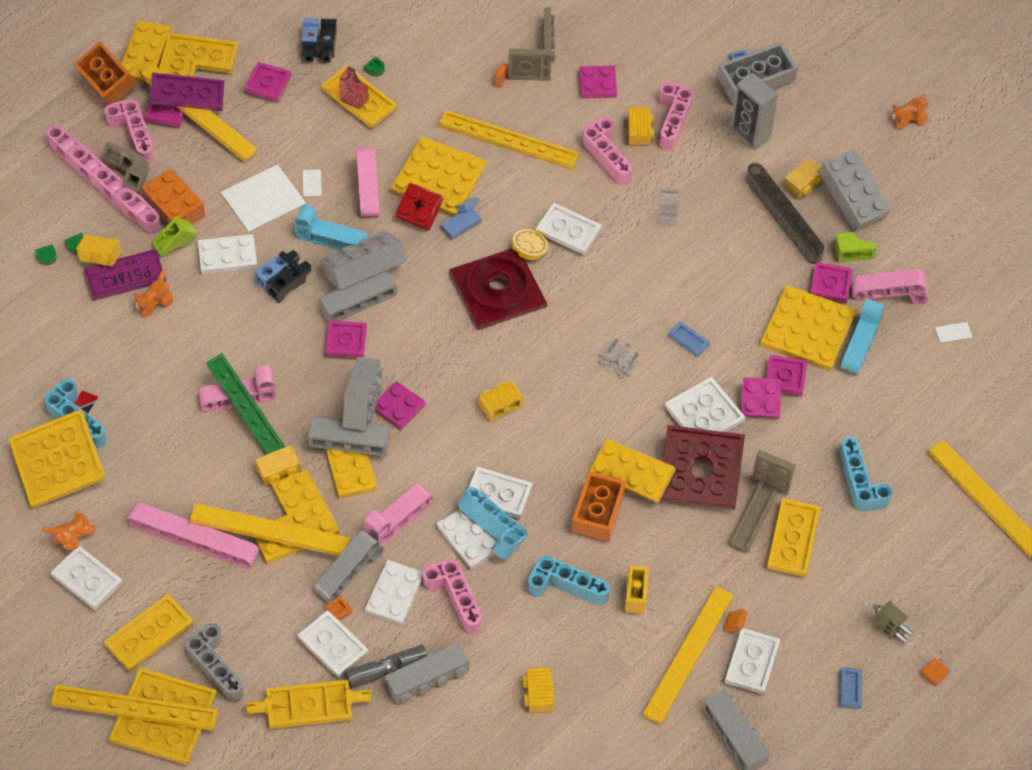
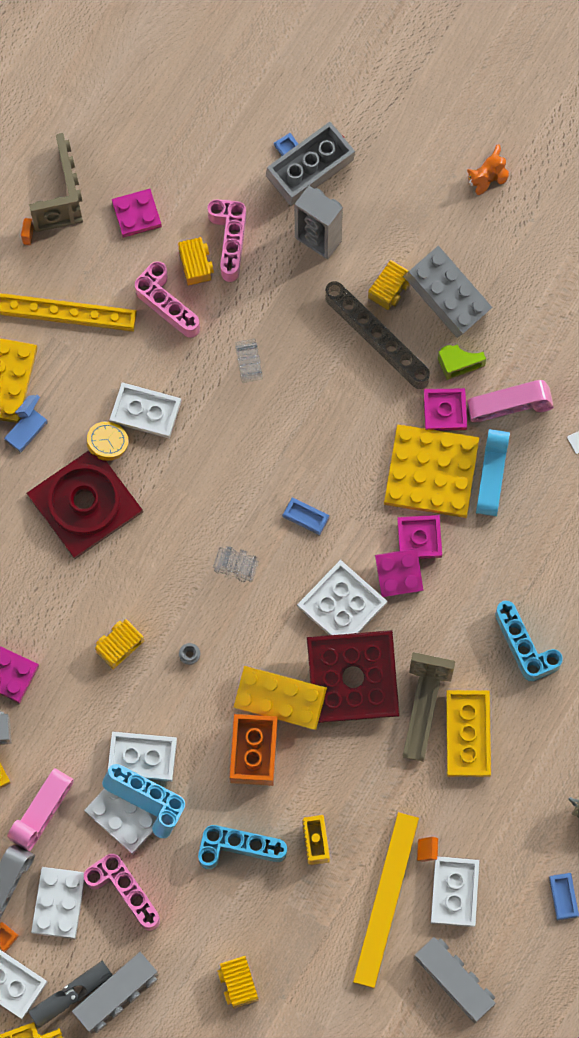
camera: 10 degrees left, 15 degrees up
none -> light grey plate [179,643,200,665]

